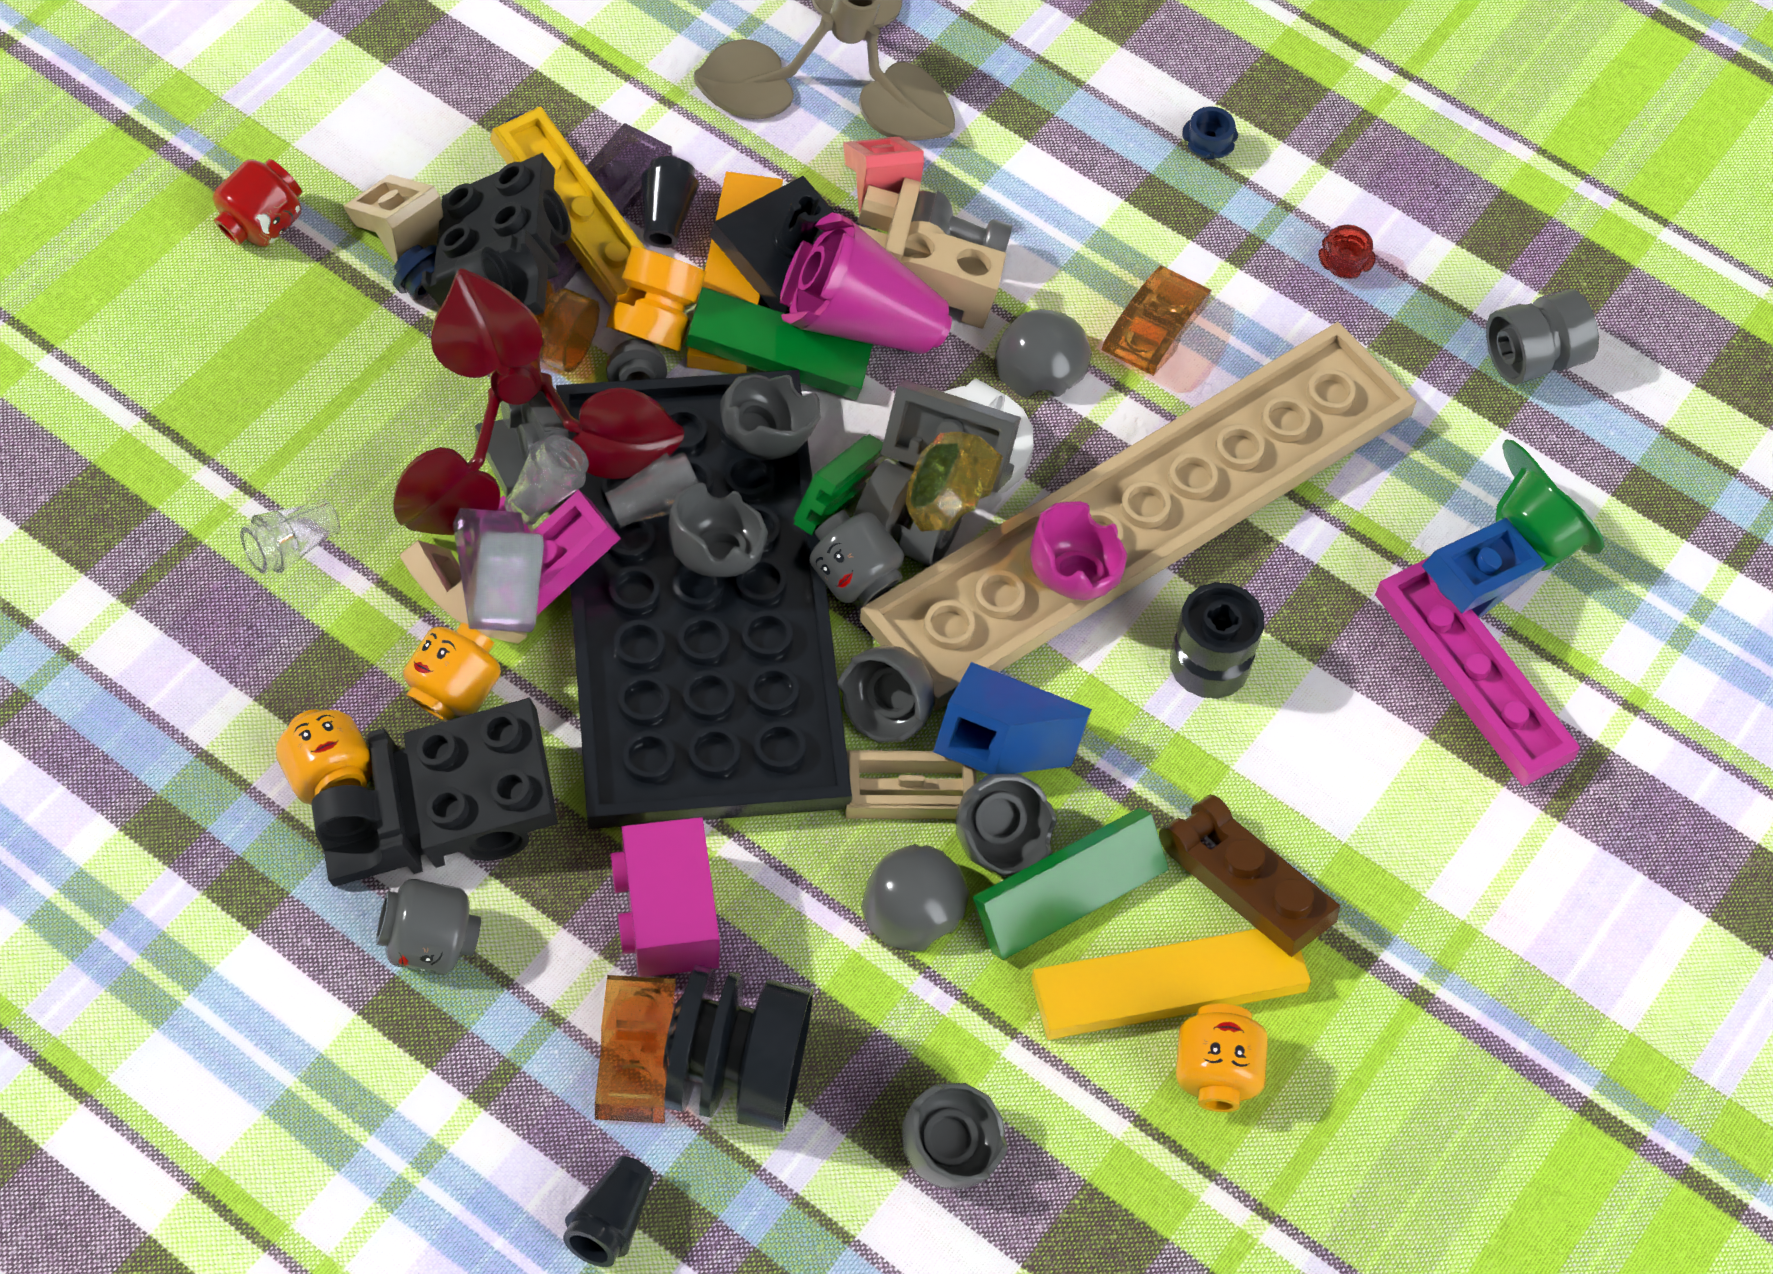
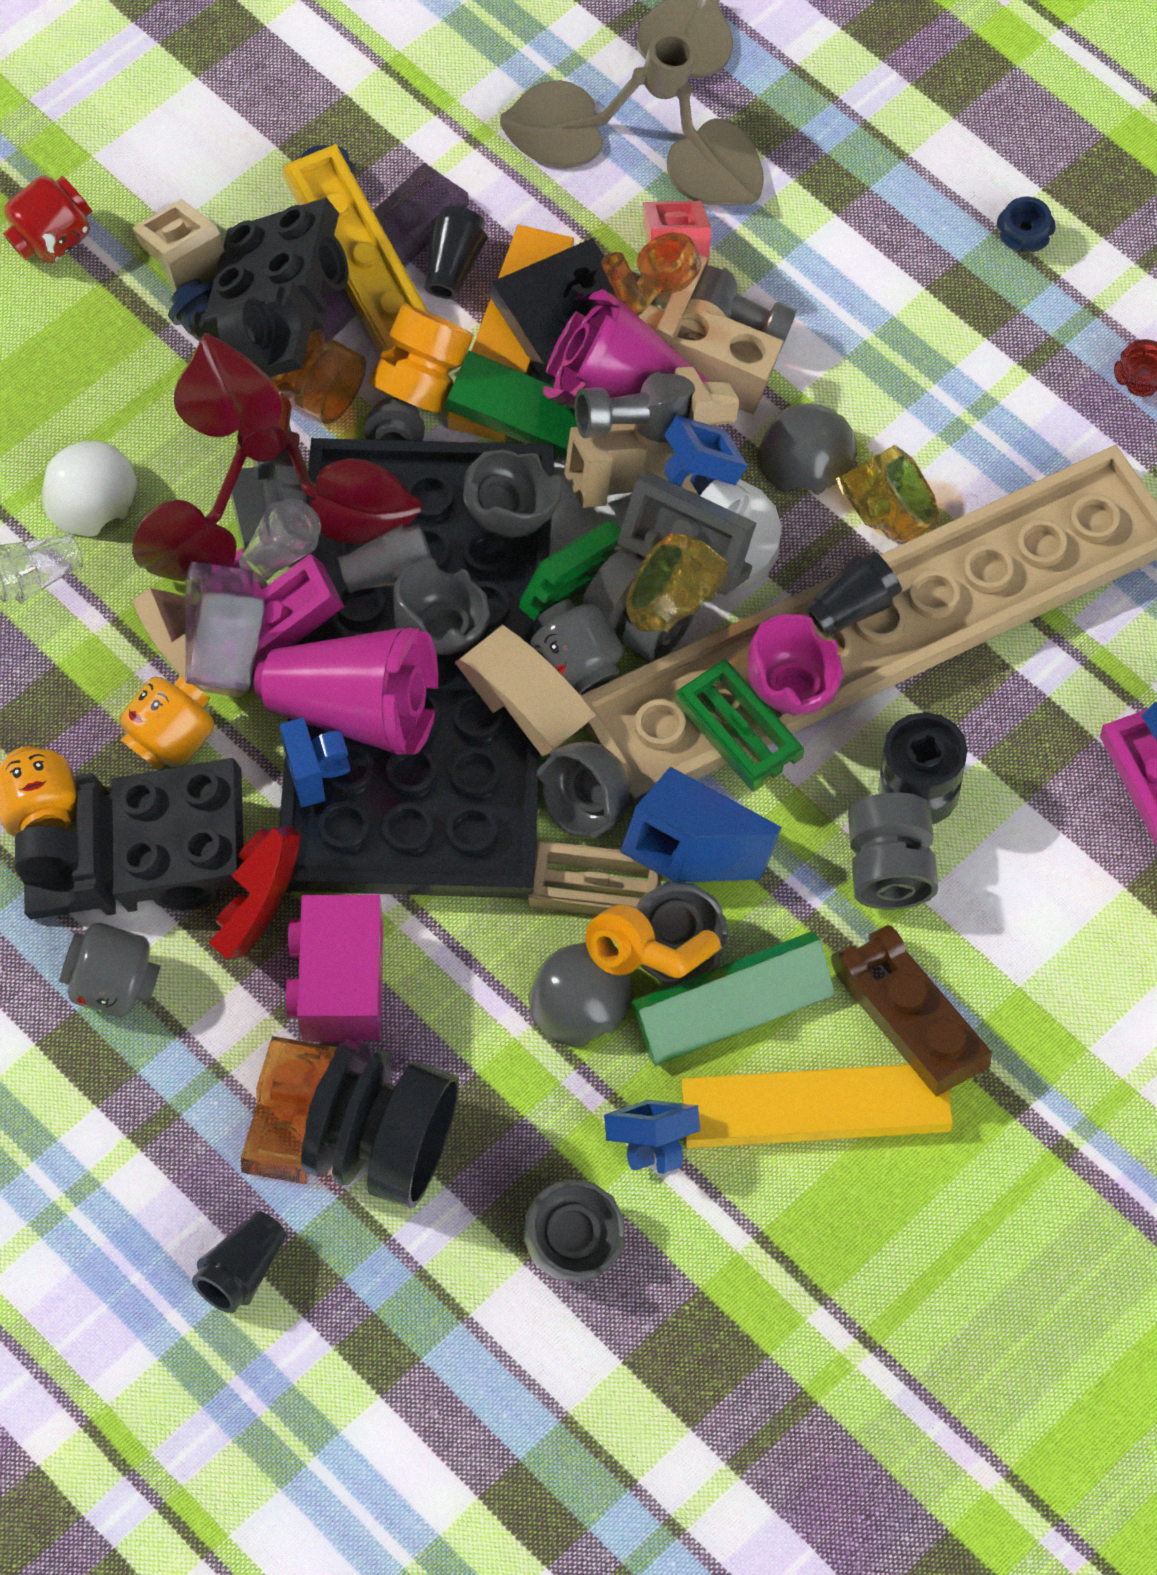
camera: 15 degrees right, 5 degrees up
clear orange slope [1101,265,1212,376] -> none
light orange head [1176,1004,1268,1112] -> none
none -> white hair [41,440,138,537]
none -> red slope [208,826,301,960]
none -> dark pink cone [254,627,439,755]
none -> blue tile [279,717,351,808]
none -> tan slope [455,625,596,757]
none -> tan hips [564,367,739,508]
none -> light orange plate [585,904,720,978]
none -> clear orange plate [601,232,702,316]
none -> blue tile [604,1099,700,1174]
none -> blue tile [664,415,748,495]
none -> green tile [675,658,804,792]
none -> black cone [805,551,902,638]
none -> clear yellow rock [836,444,939,544]
none -> dark grey wheel [848,792,938,910]

